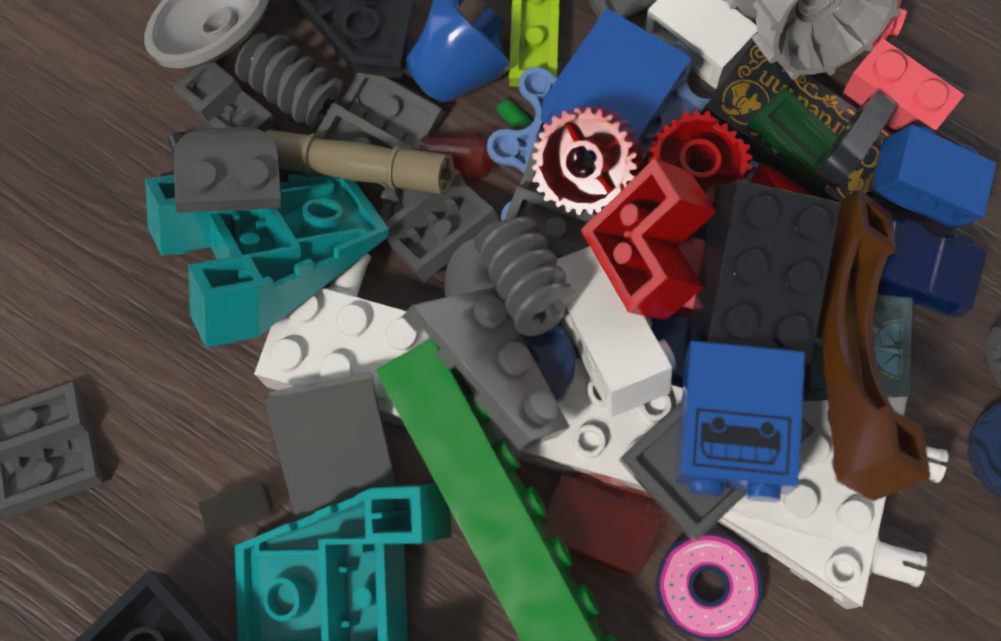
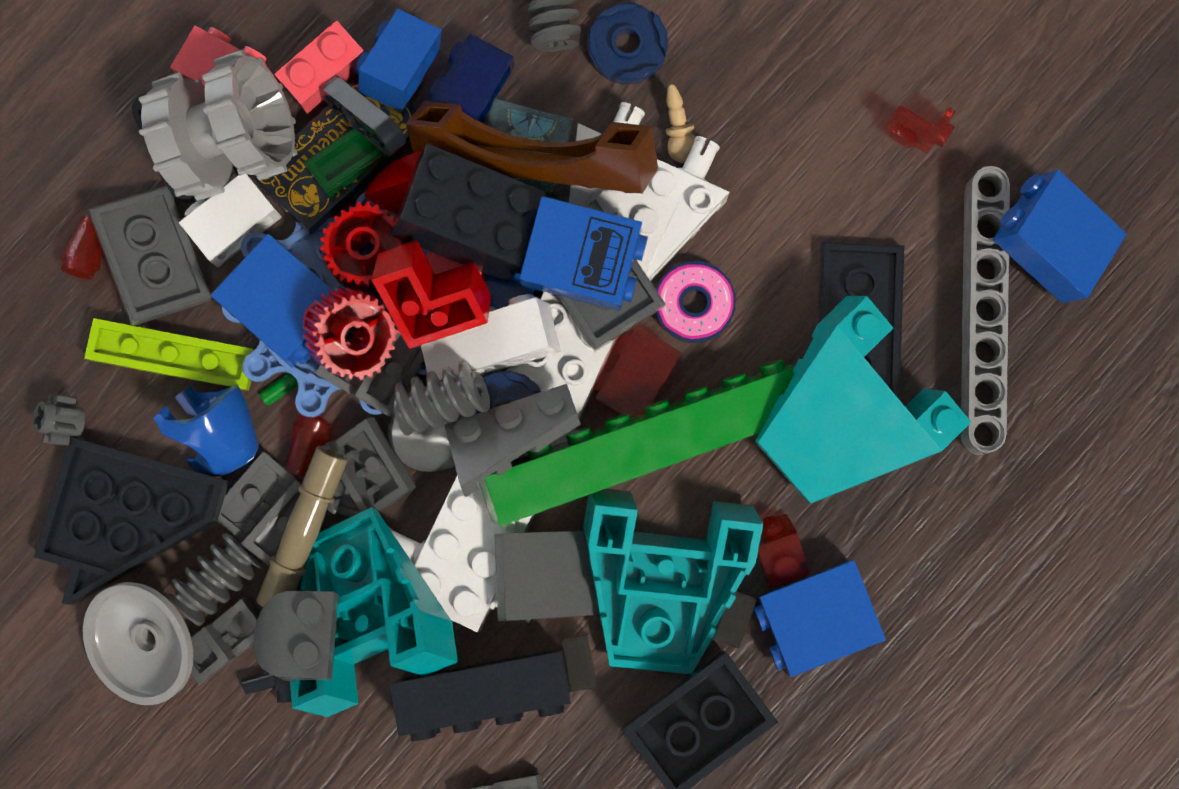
camera: 80 degrees left, 10 degrees up
none -> black brick [390,648,573,742]
none -> tan bar [666,84,696,163]

